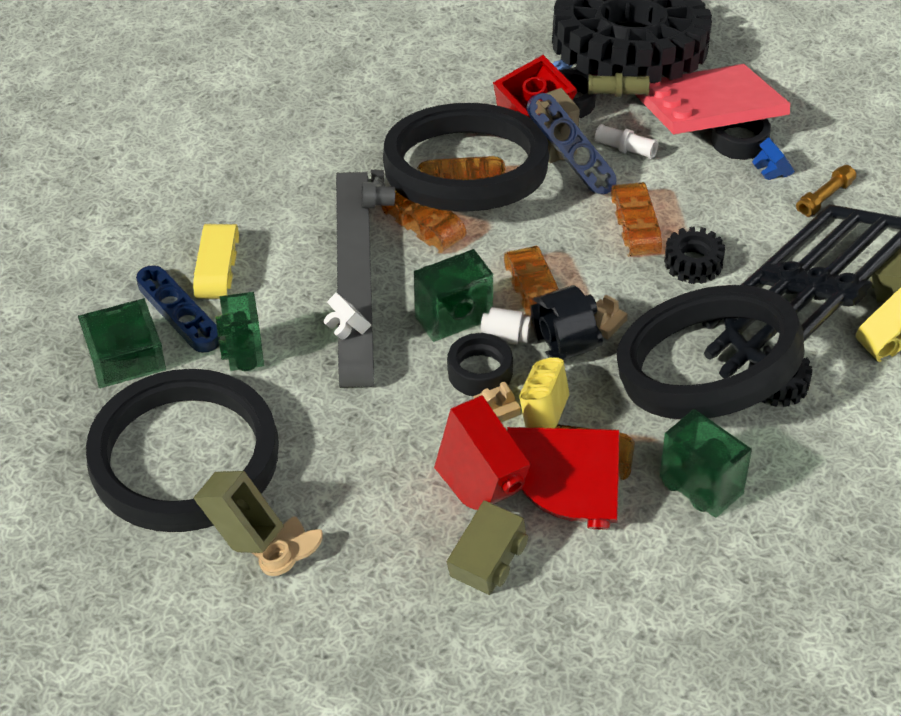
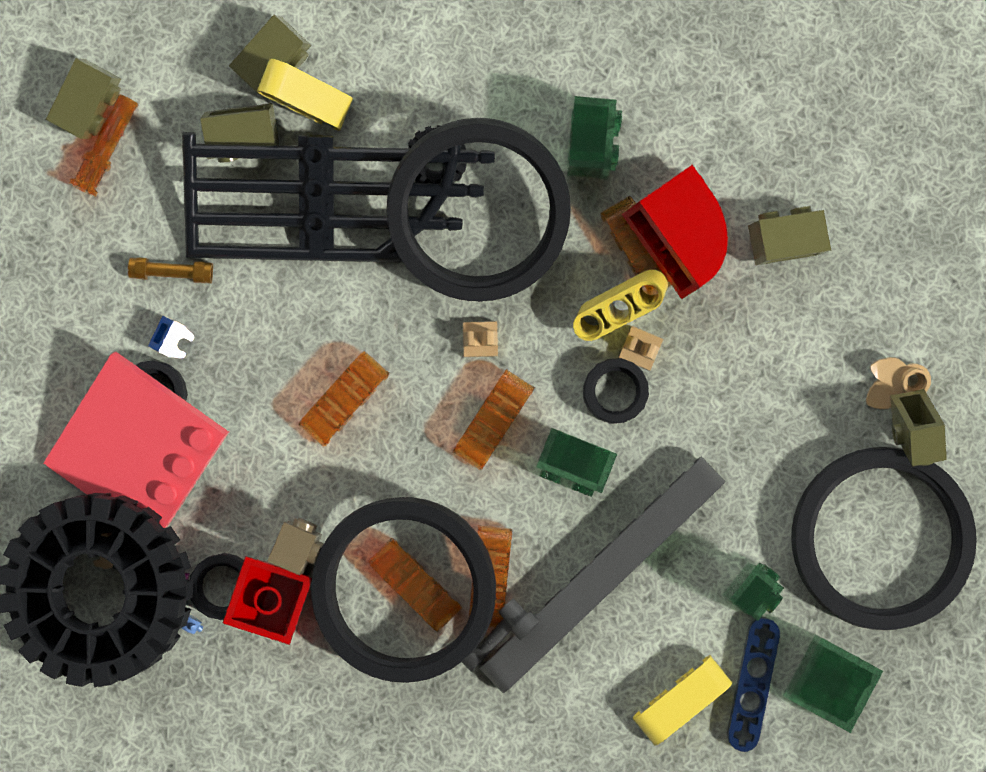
camera: 130 degrees left, 40 degrees up
white tile [324,292,371,340] -> none
red brick [434,395,531,510] -> none
white brick [481,307,531,345] -> none
dark blue beam [527,93,617,194] -> none
black brick [530,285,603,360] -> none
olive pin [588,73,650,97] -> none
white pin [595,124,658,159] -> none
black tyre [664,227,725,284] -> none

